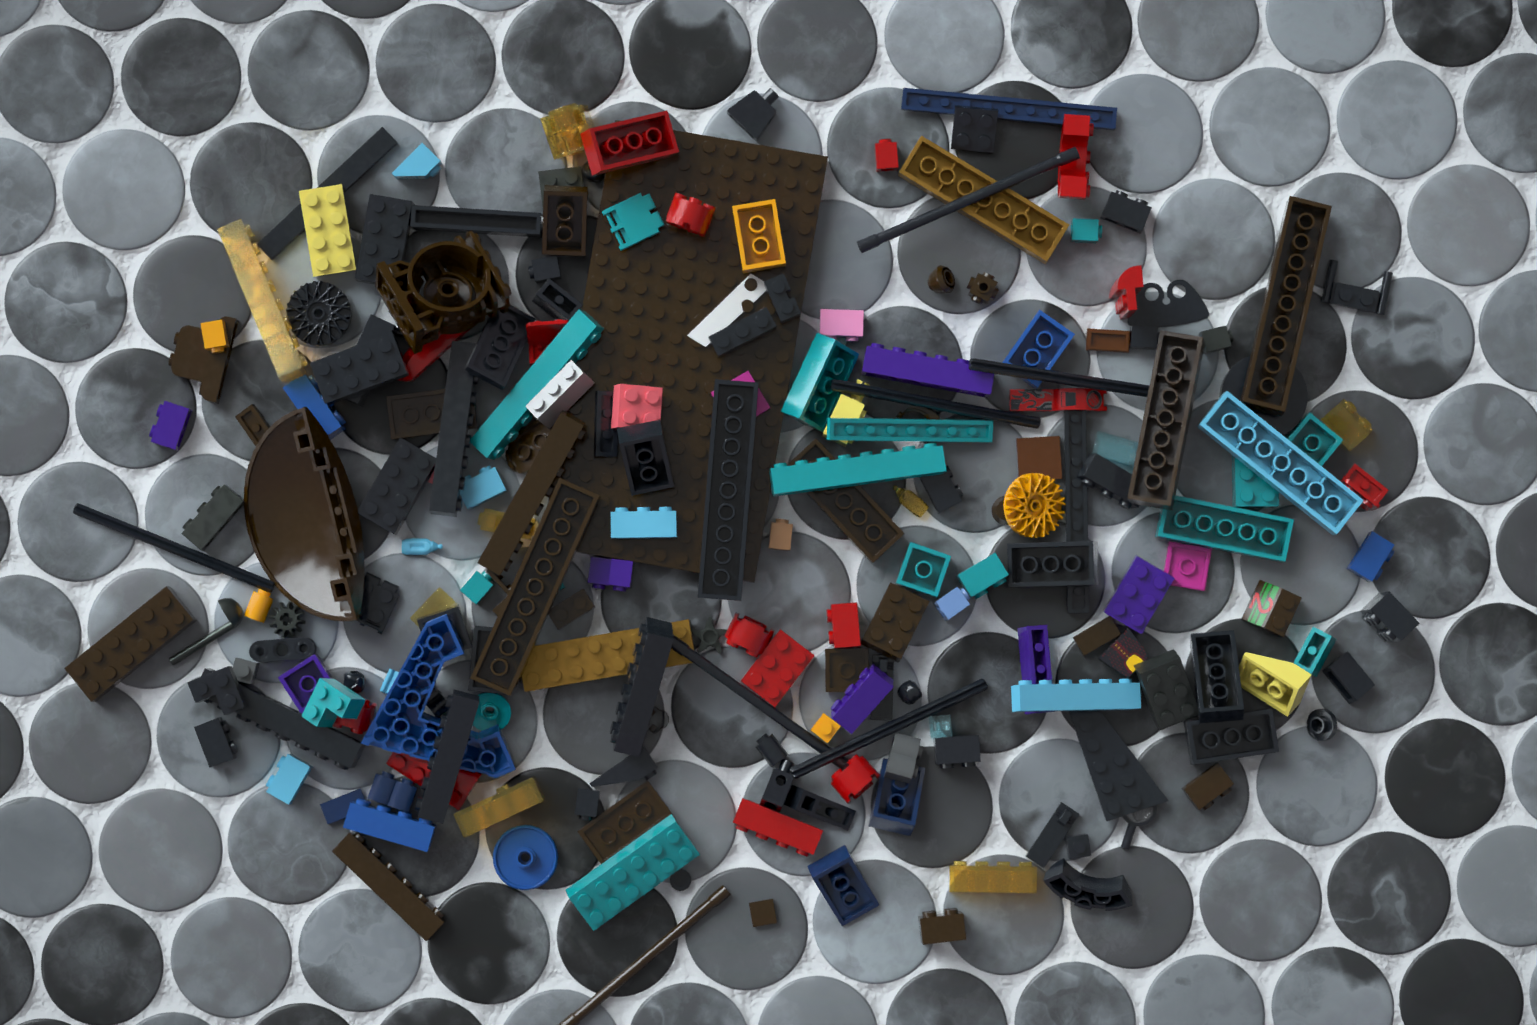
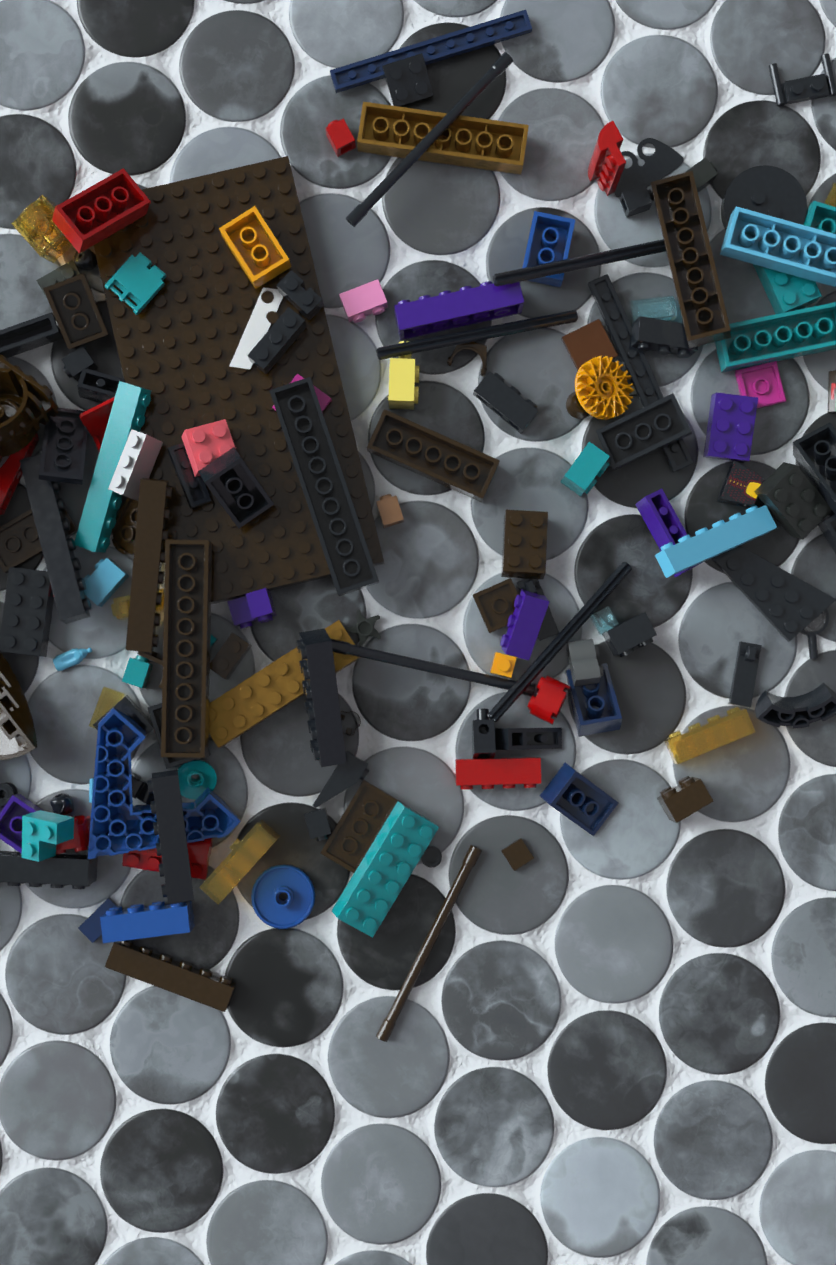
camera: 25 degrees left, 0 degrees up
medium azure brick [266,754,313,805] -> none
black plate [356,572,400,635] -> none
dark blue brick [367,771,418,813] -> none
medium azure brick [611,507,677,539] -> none
red brick [665,193,716,236] -> none
red brick [724,612,774,657] -> none
black torso [727,88,779,142] -> none
red brick [741,629,815,707] -> none
black brick [756,733,788,767] -> none
teal brick [769,443,946,497] -> none
teal brick [781,333,860,432] -> none
red brick [826,602,861,649] -> none
teal plate [827,418,993,442] -> none
clear yellow piece [893,485,929,518] -> none
teal brick [895,542,951,598] -> none
black piece [897,680,922,705] -> none
dark brown cone [928,265,955,293] -> none
medium blue brick [933,587,971,621] -> none
dark brown brick [967,272,999,305] -> none
piece [1009,388,1107,412] -> none
red brick [1058,114,1094,200] -> none
black brick [1065,833,1091,859] -> none
teal brick [1070,218,1102,244] -> none
dark brown tile [1072,616,1121,656] -> none
reddish brown tile [1085,328,1130,353] -> none
black brick [1100,190,1152,234] -> none
dark brown brick [1240,196,1332,417] -> none

